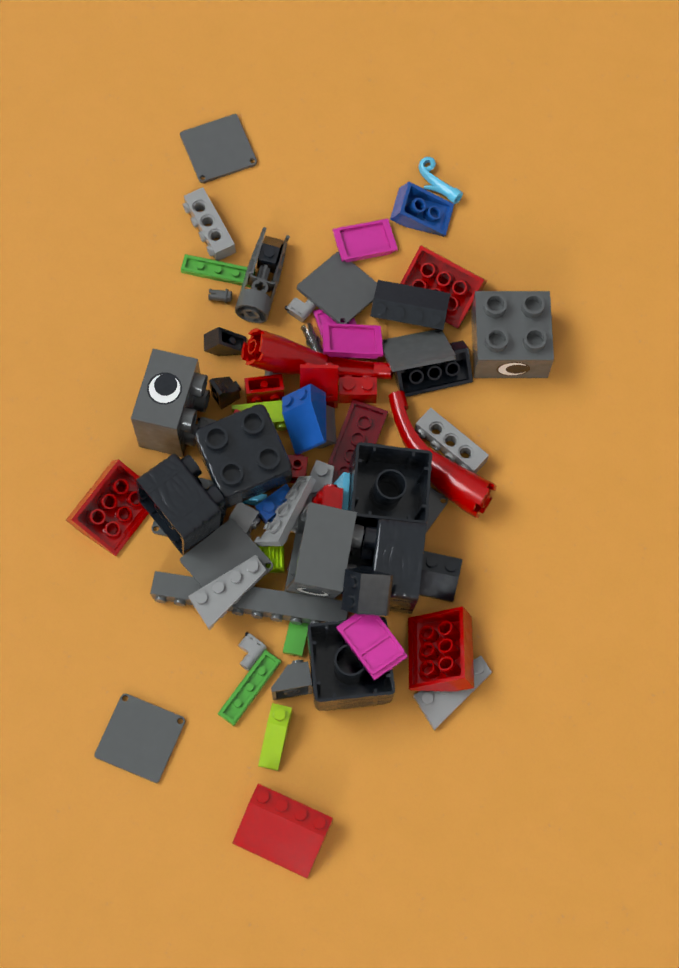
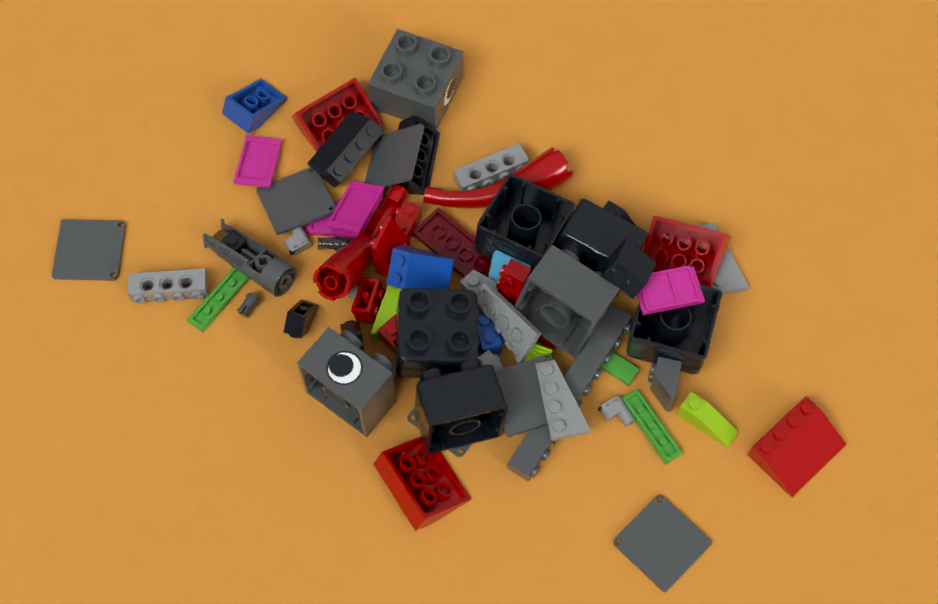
camera: 65 degrees left, 5 degrees down
medium azure plant [418,157,463,204] -> none

